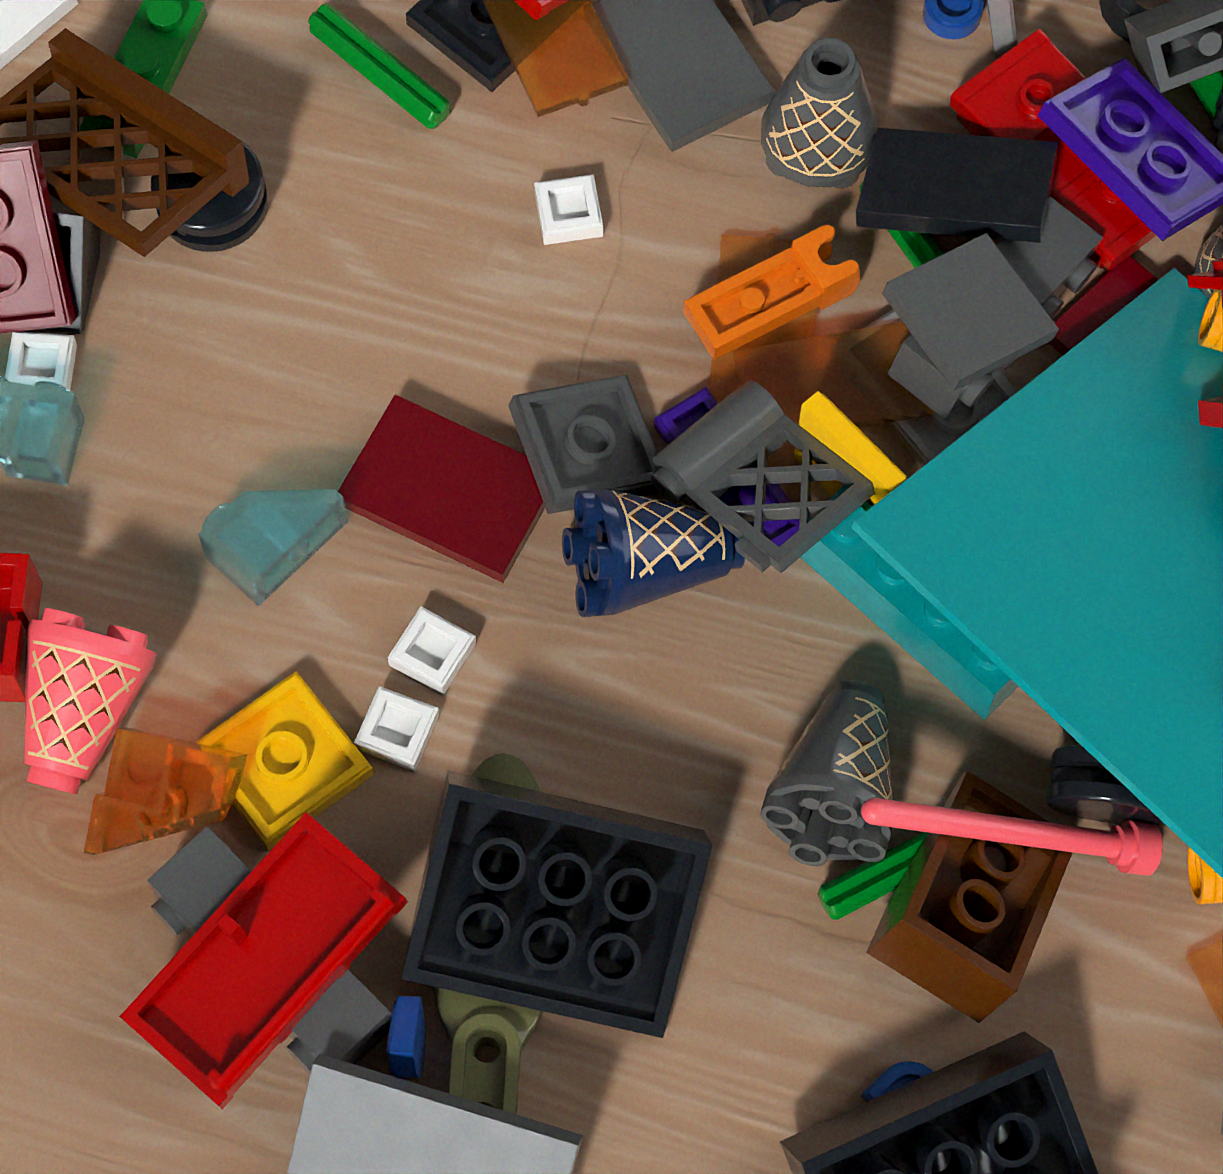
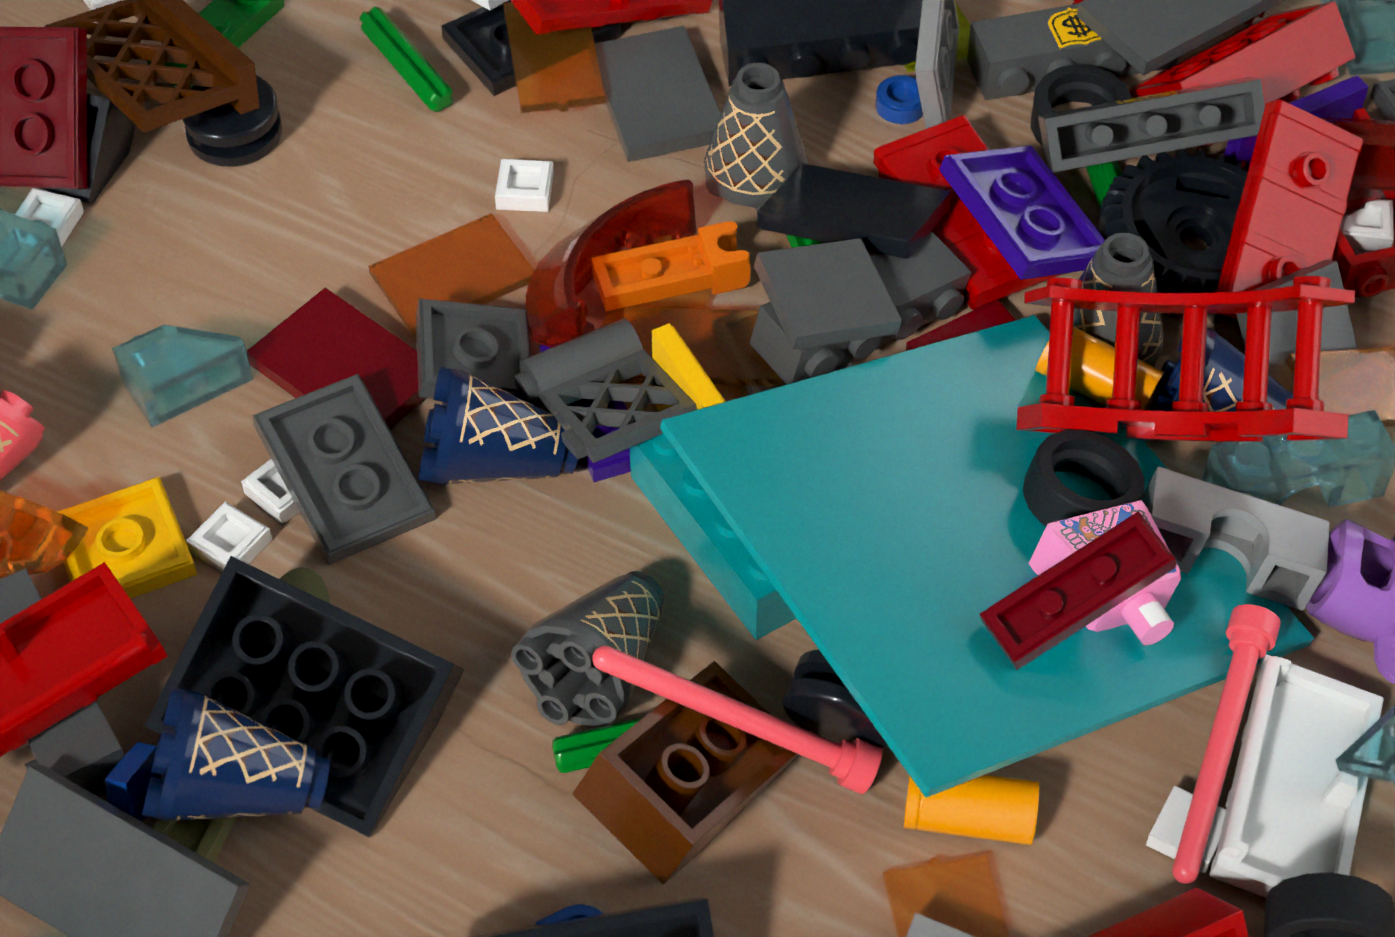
camera: 15 degrees right, 15 degrees down
none -> dark blue cone [142,687,330,821]
none -> dark grey tile [253,374,435,565]
none -> clear orange piece [368,213,538,336]
none -> clear red windscreen [526,179,697,348]

